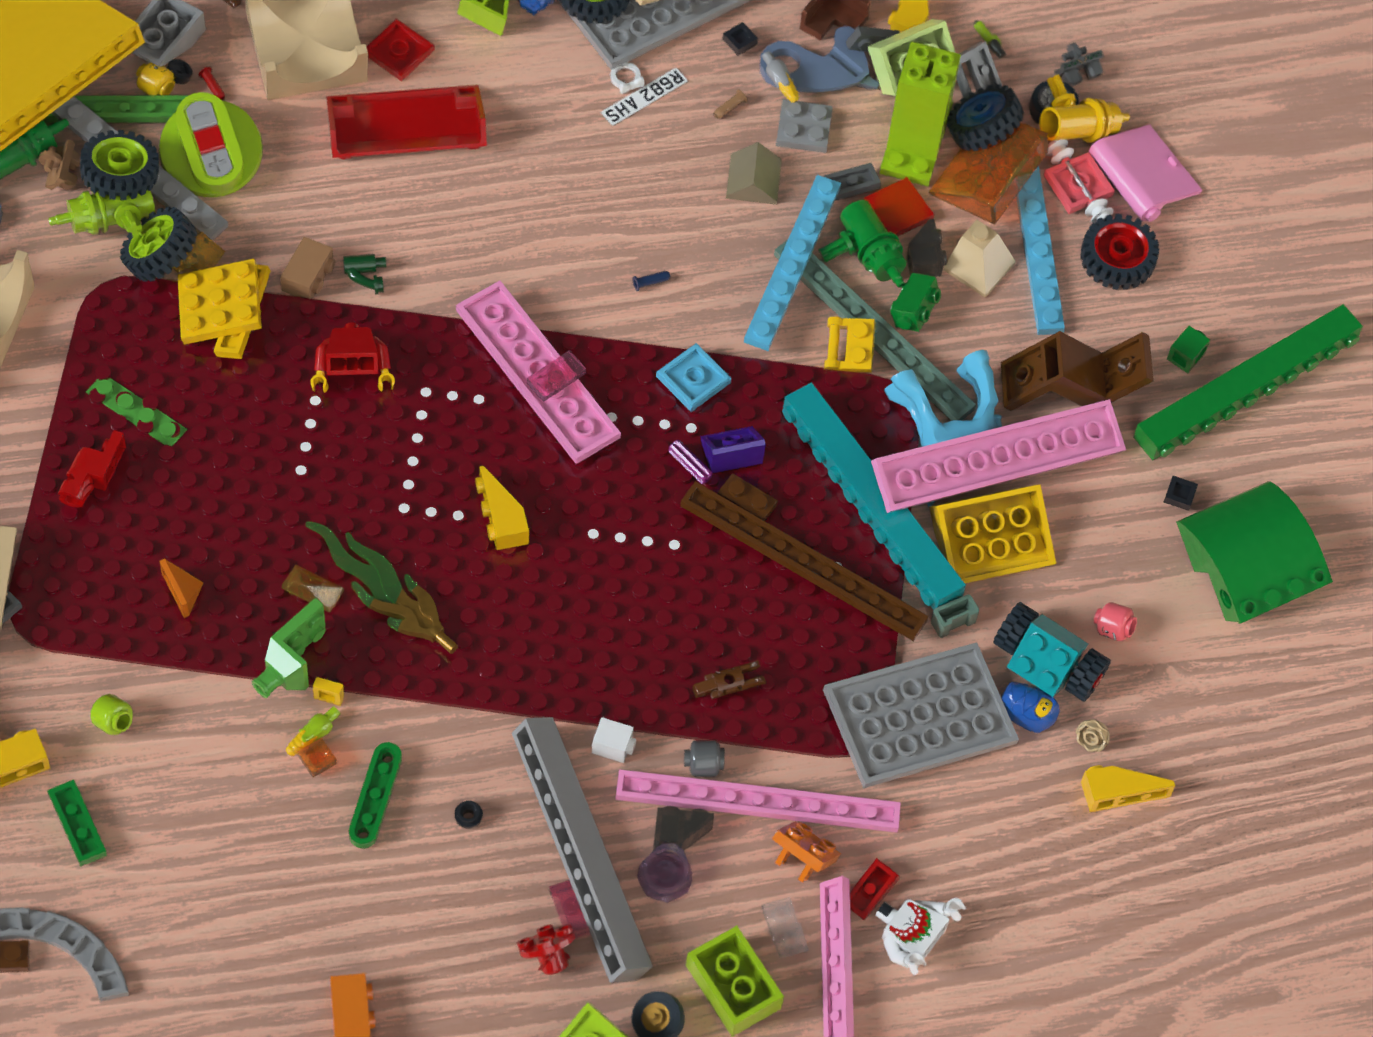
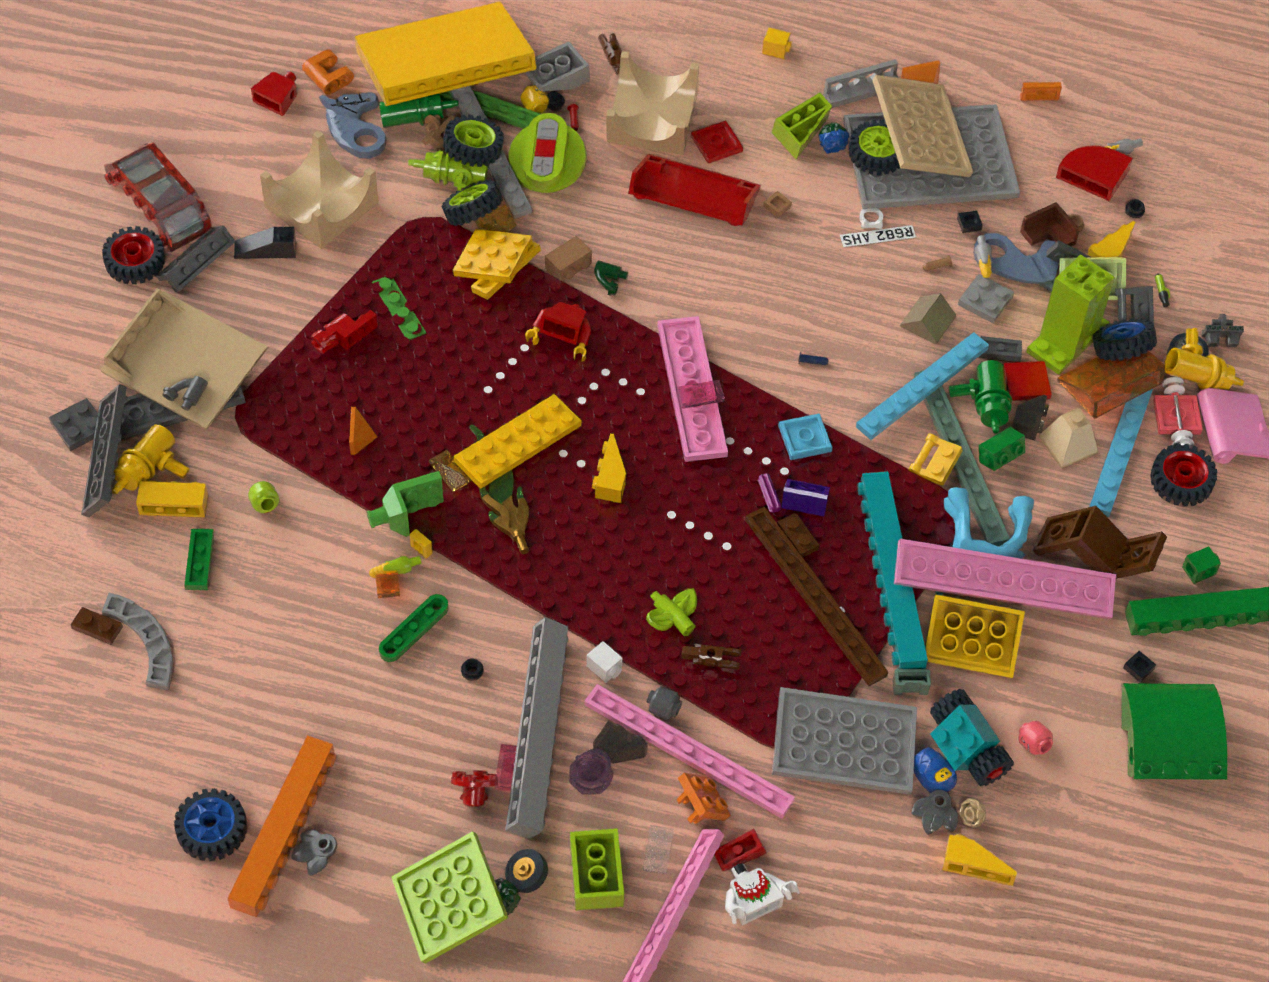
camera: 30 degrees right, 5 degrees down
none -> yellow plate [454,394,582,489]
none -> lime plant [646,588,697,636]
none -> medium nougat plate [763,191,792,218]
none -> dark grey plate [911,790,958,835]

